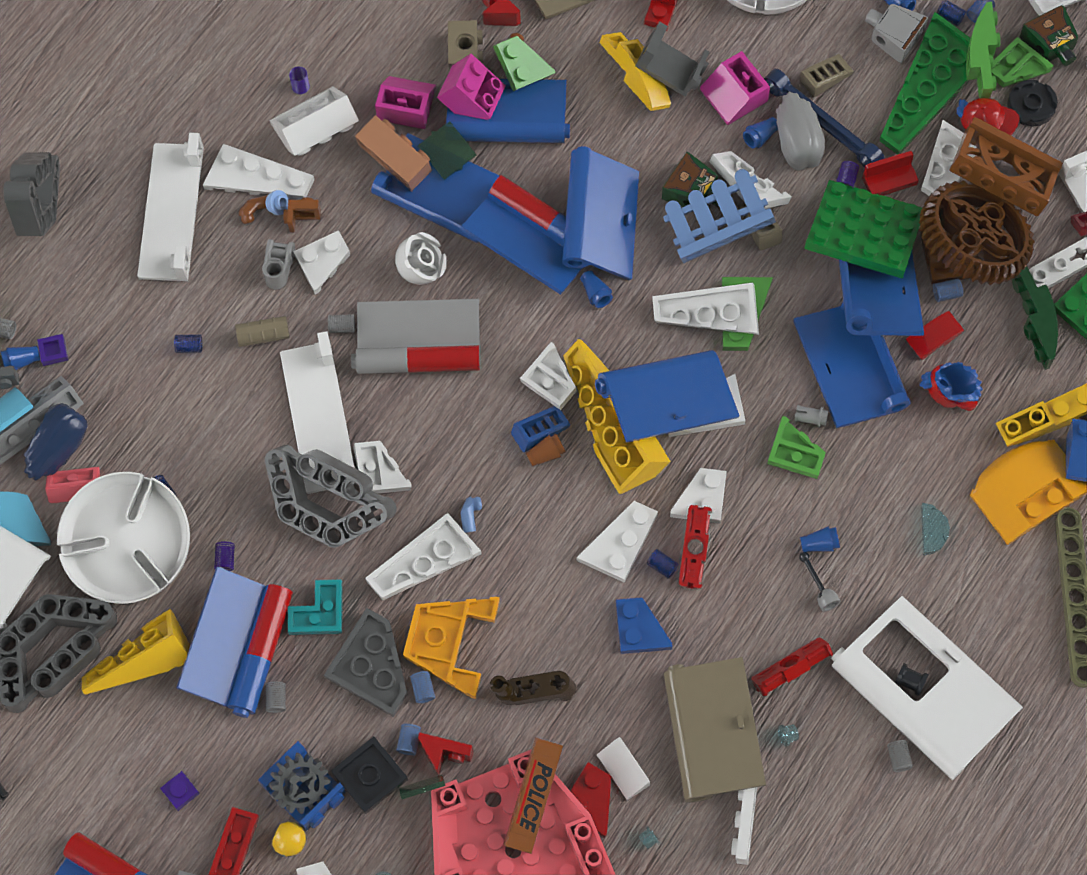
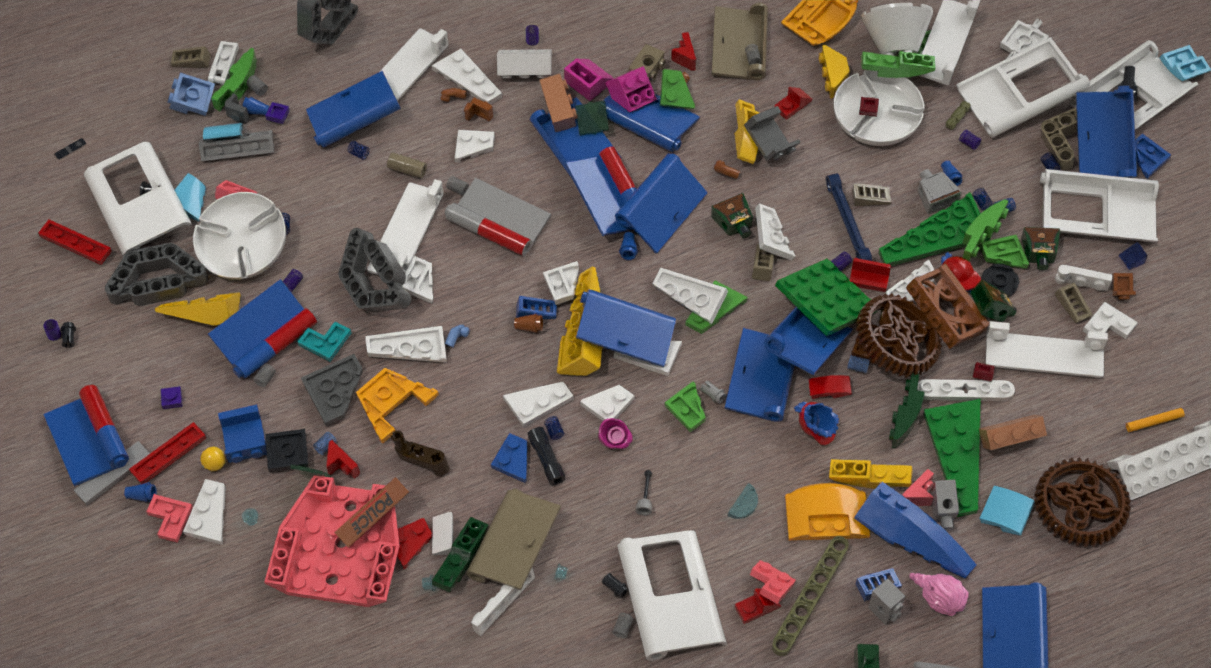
camera: 30 degrees right, 10 degrees down
dark blue hair [24,403,87,481] -> none
light grey piece [262,239,295,290] -> none
light blue plate [265,190,288,215] -> none
dark grey gear [269,752,330,814] -> none
white cylinder [395,232,446,285] -> none
medium blue piece [410,671,435,703] -> none
medium blue fence [663,169,776,263] -> none
red piece [679,505,712,589] -> none
dark pink slope [700,51,770,125] -> none
blue cone [743,117,778,149] -> none
red piece [751,637,833,696] -> none
light grey hair [776,91,825,170] -> none
blue cone [800,526,840,552] -> none
black bush [895,663,929,696] -> none
none -> blue door [306,71,401,148]
none -> dark green slope [432,517,489,593]
none -> black axle [528,427,566,486]
none -> dark pink hair [598,418,633,449]
none -> black pin [602,573,628,598]
none -> dark orange arm [714,160,740,179]
none -> red slope [735,588,781,624]
none -> coral plate [750,560,796,604]
none -> dark green torso [970,279,1017,322]

